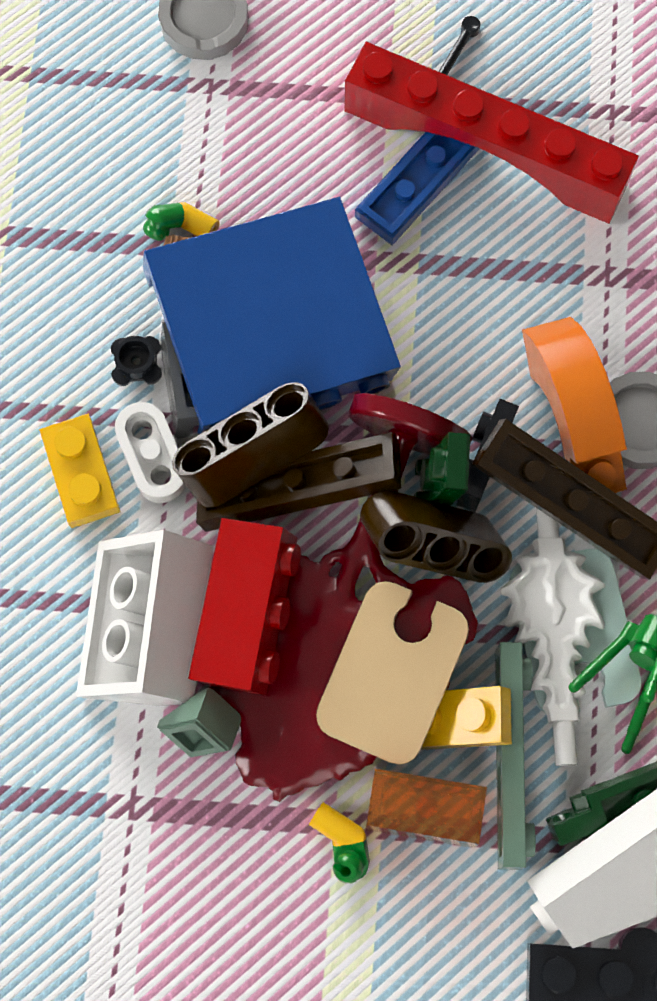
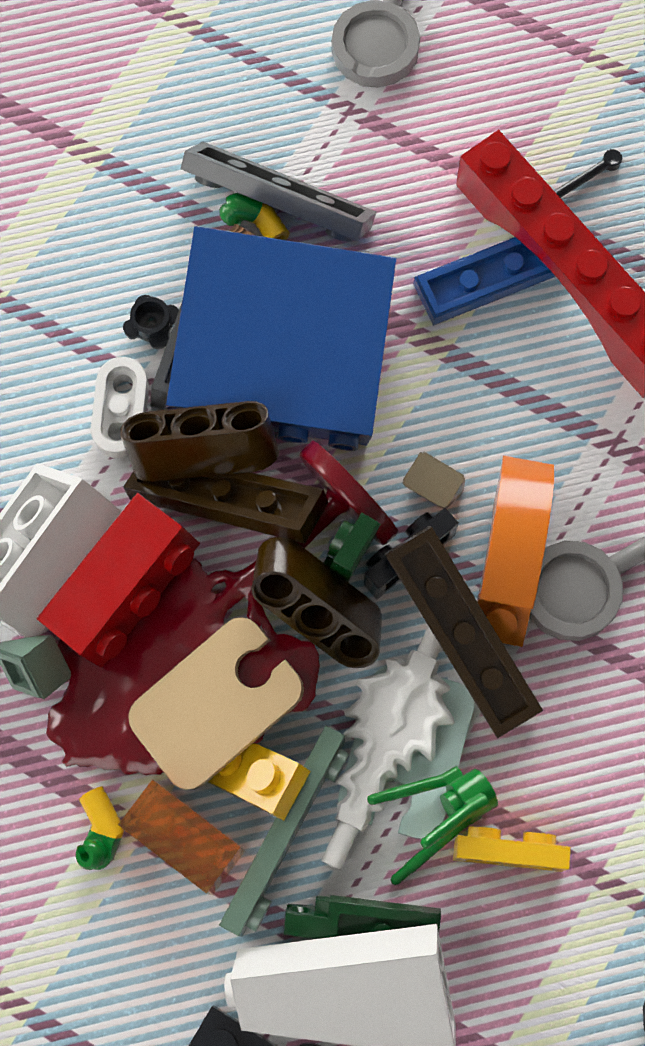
camera: 30 degrees right, 0 degrees up
yellow plate [39,413,121,528] -> none
none -> dark grey plate [180,142,377,242]
none -> dark tan slope [403,452,465,508]

